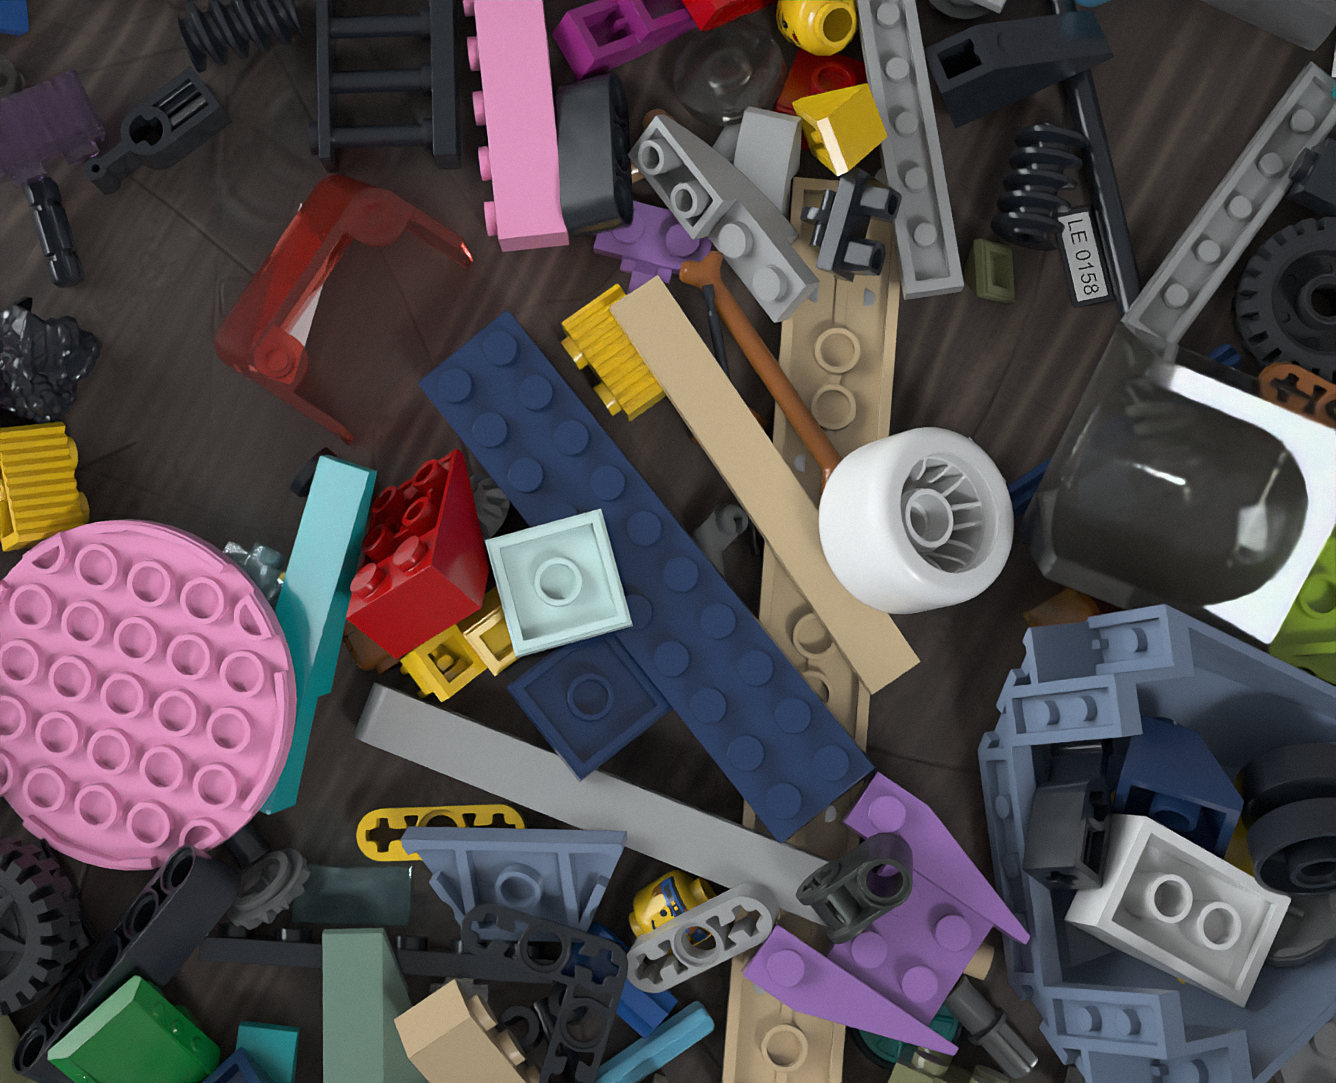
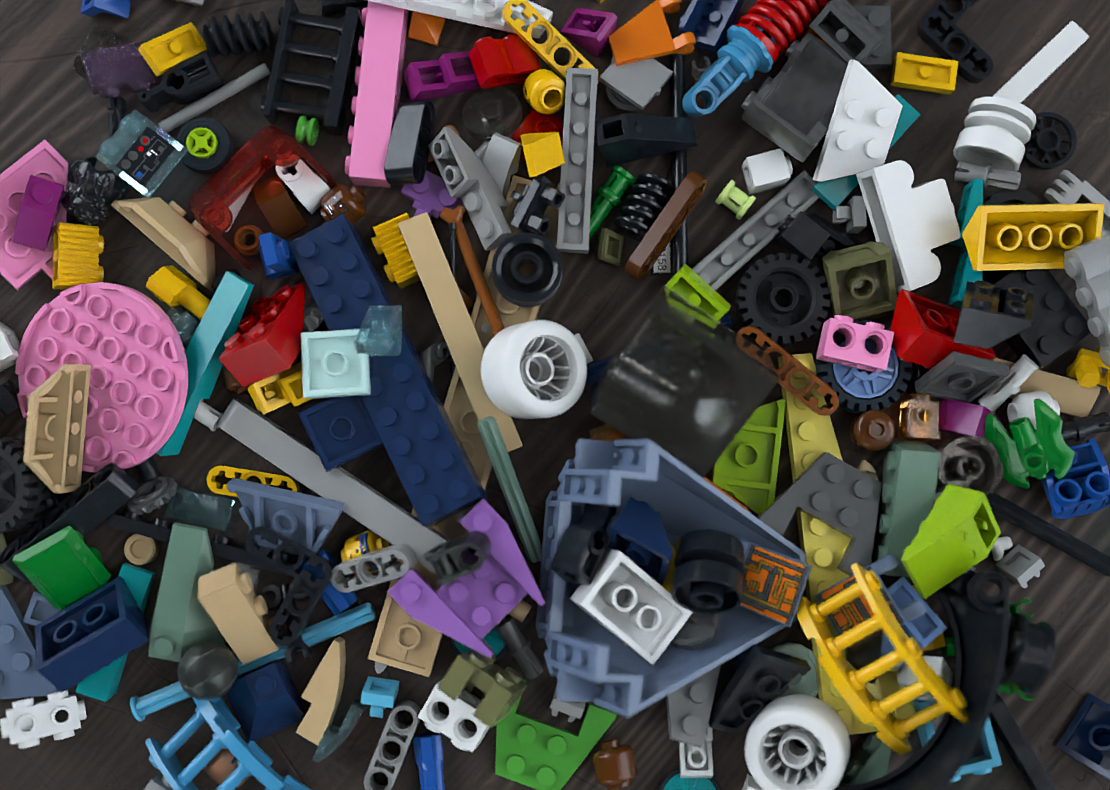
camera: 10 degrees right, 0 degrees up
none -> tan wedge [23,364,91,494]
none -> slope [95,109,188,198]
none -> tan wedge [111,197,216,291]
none -> tan tile [124,534,159,565]
none -> yellow plate [138,22,207,77]
none -> yellow piece [146,265,211,320]
none -> light grey bar [158,63,271,134]
none -> black wheel [176,117,234,174]
none -> white pin [193,399,223,431]
none -> dark orange plate [234,225,264,256]
none -> reddish brown slope [252,174,309,240]
none -> blue plate [259,232,299,279]
none -> white piece [276,154,331,214]
none -> bright green bush [296,115,319,146]
none -> reddish brown head [320,183,367,224]
none -> clear light blue slope [355,305,402,356]
none -> sand green axle [478,416,542,563]
none -> black wheel [492,233,562,307]
none -> green pin [578,165,636,255]
none -> reddish brown beam [625,171,708,281]
none -> lime slope [661,264,731,332]
none -> yellowish green bush [715,180,756,220]
none -> white brick [741,148,793,195]

